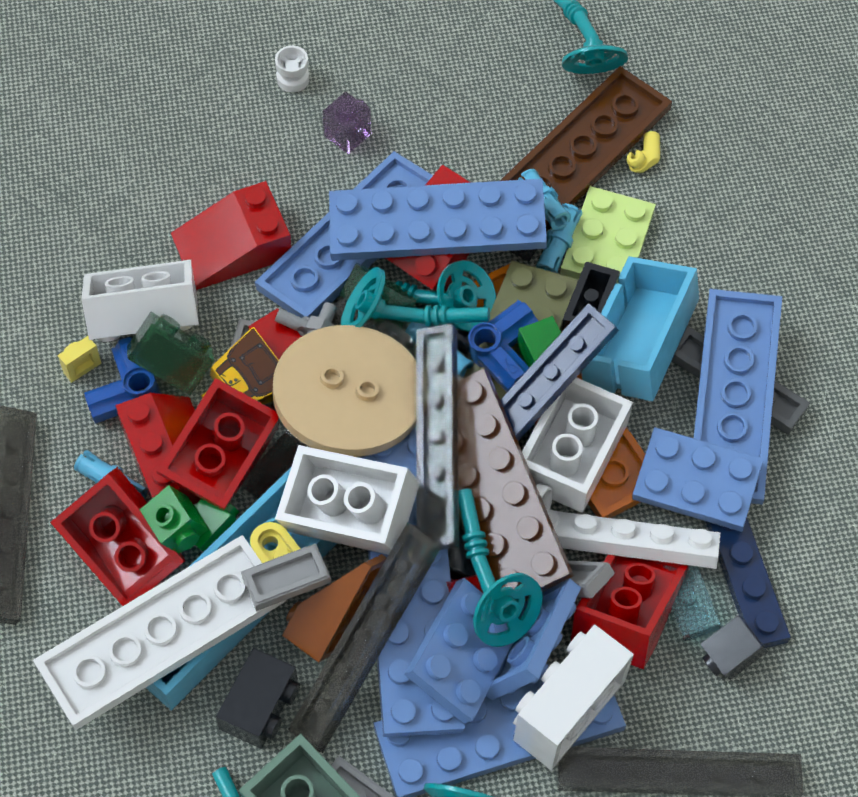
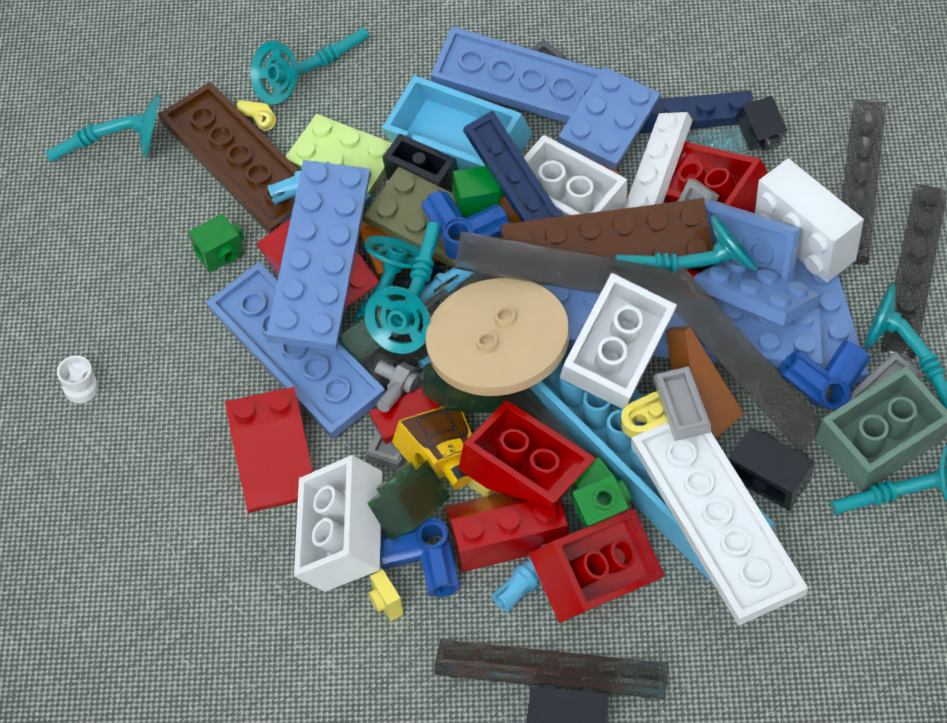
camera: 75 degrees left, 5 degrees down
clear purple brick [322,91,371,154] -> none
none -> green brick [188,213,244,273]
none -> teal dish [250,27,370,105]
none -> blue piece [778,340,871,410]

